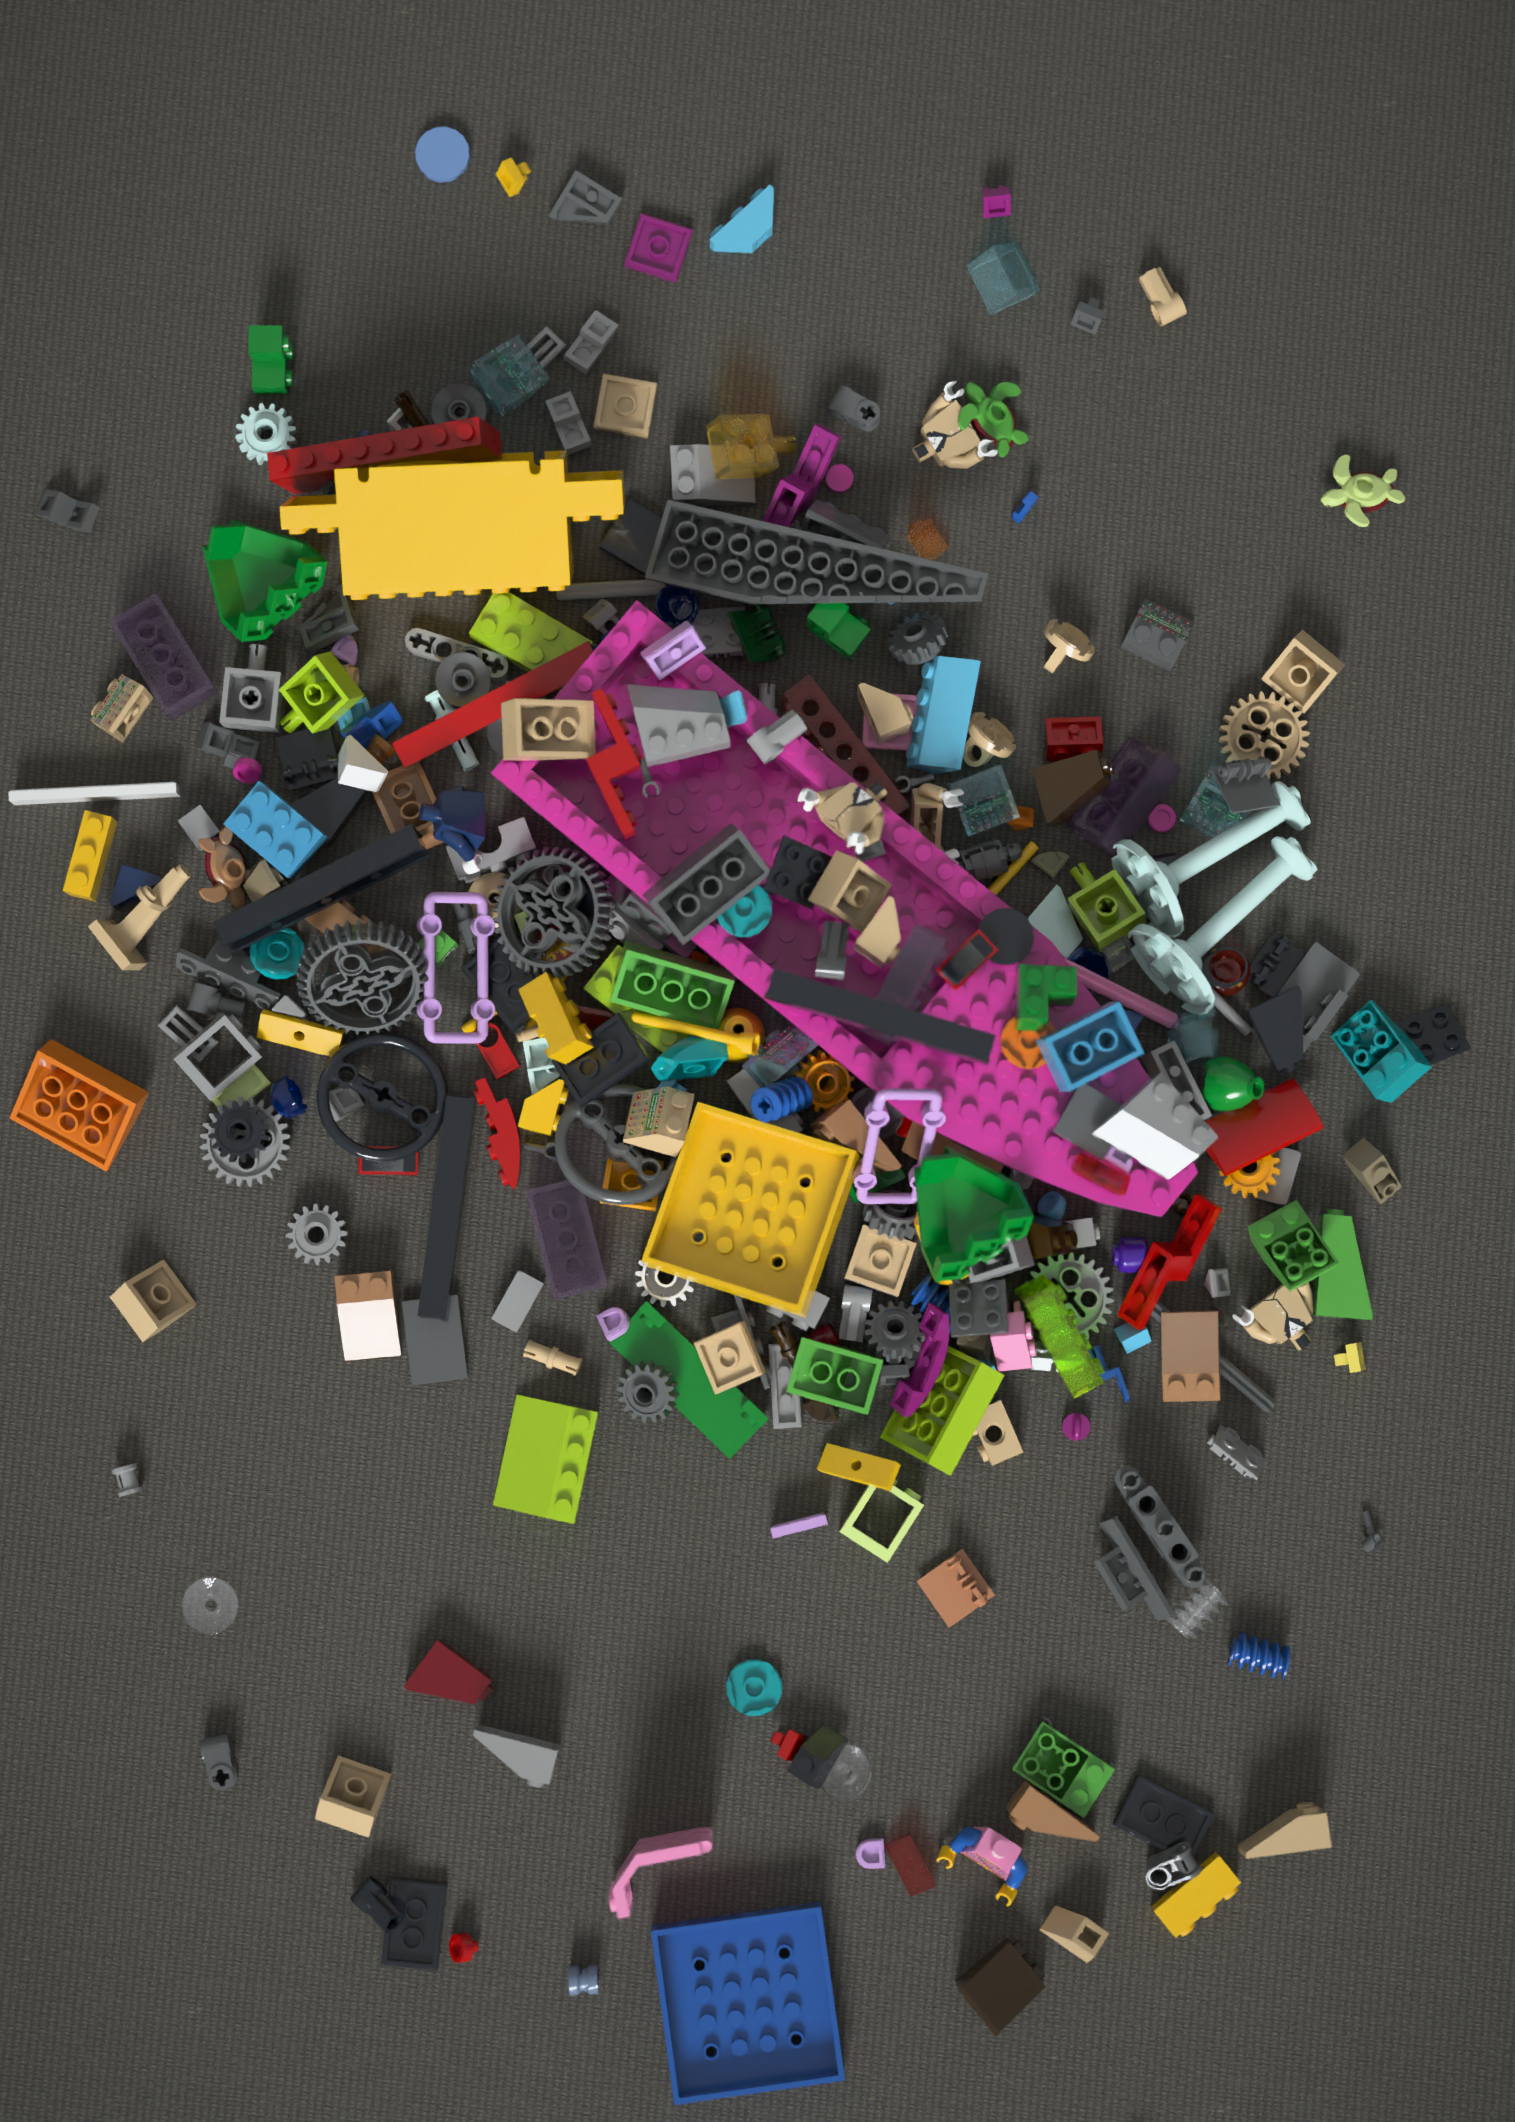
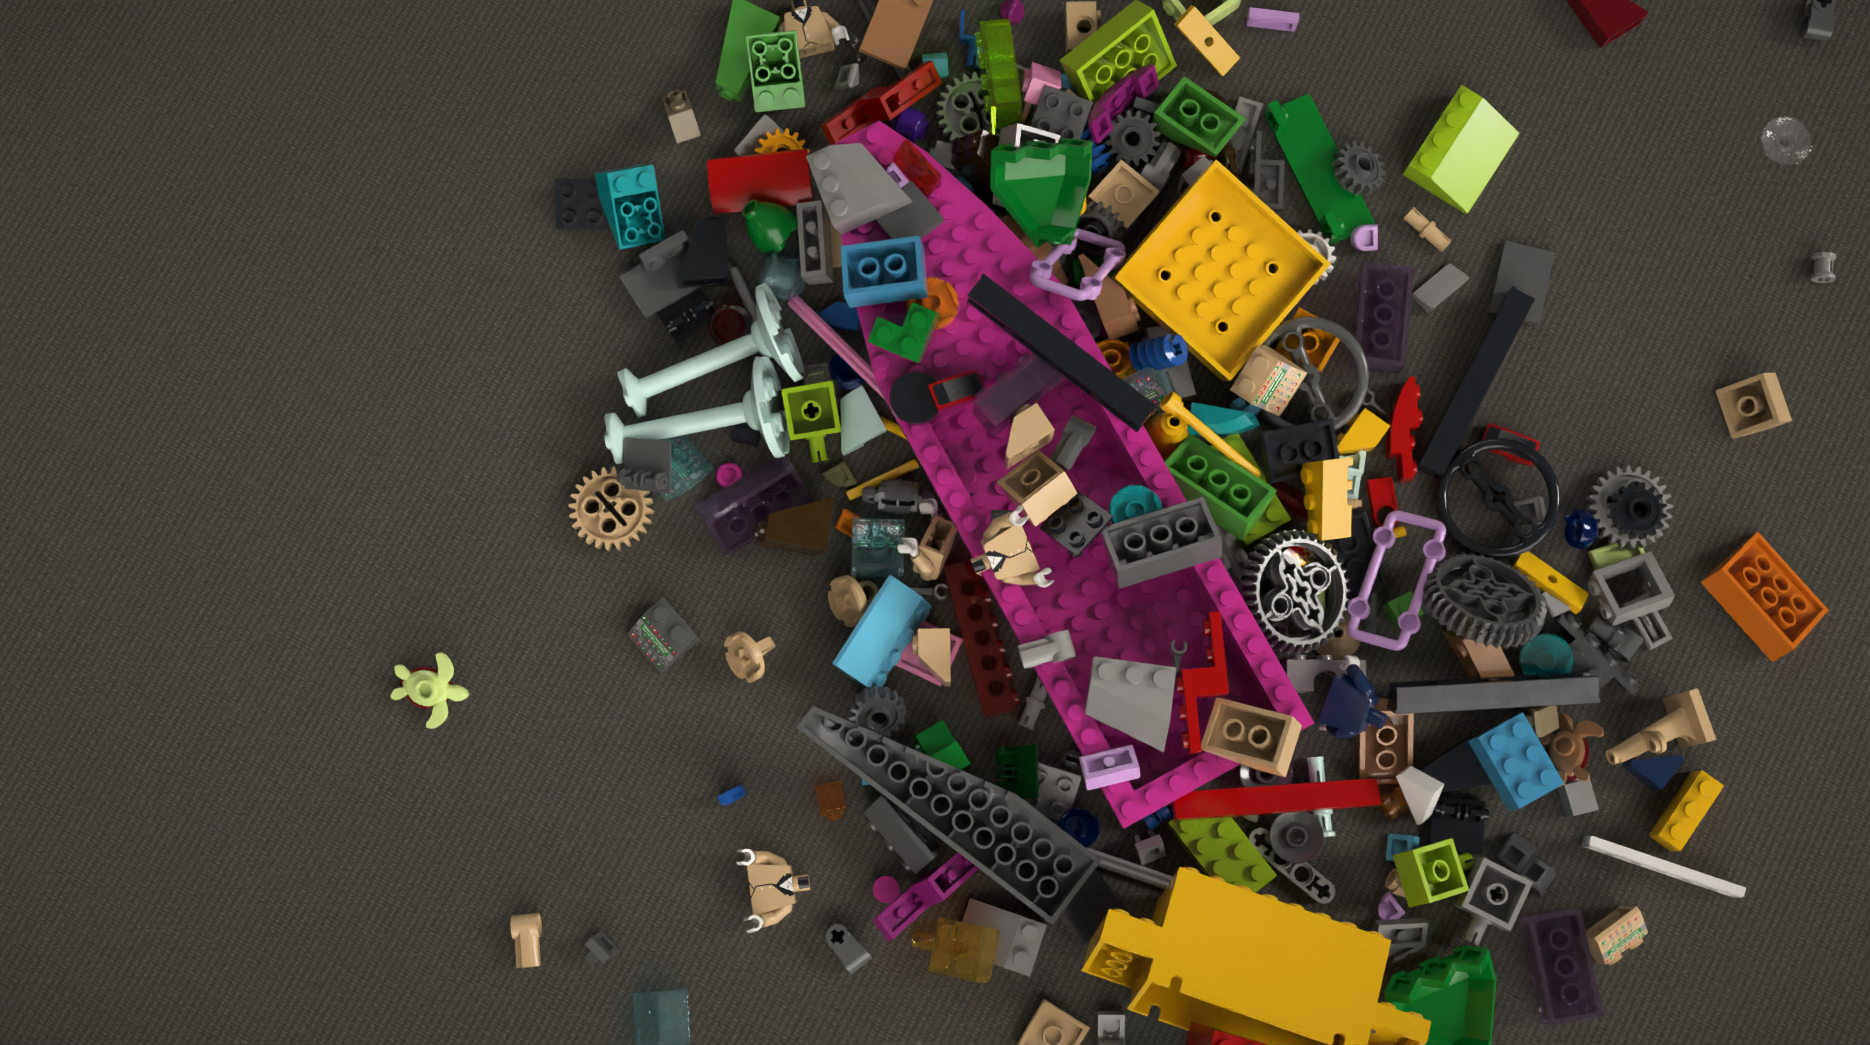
camera: 155 degrees left, 5 degrees down
dark pink tile [233,758,262,784] -> none
light grey gear [286,1204,349,1266] -> none
slope [334,1271,401,1361] -> none
blue slope [340,701,404,749] -> none
tan tile [694,1321,766,1395] -> none
medium azure slope [720,691,747,727] -> none
bright green animal [958,382,1028,458] -> none
red bracket [1045,717,1103,762] -> none
tan slope [1261,630,1345,714] -> none

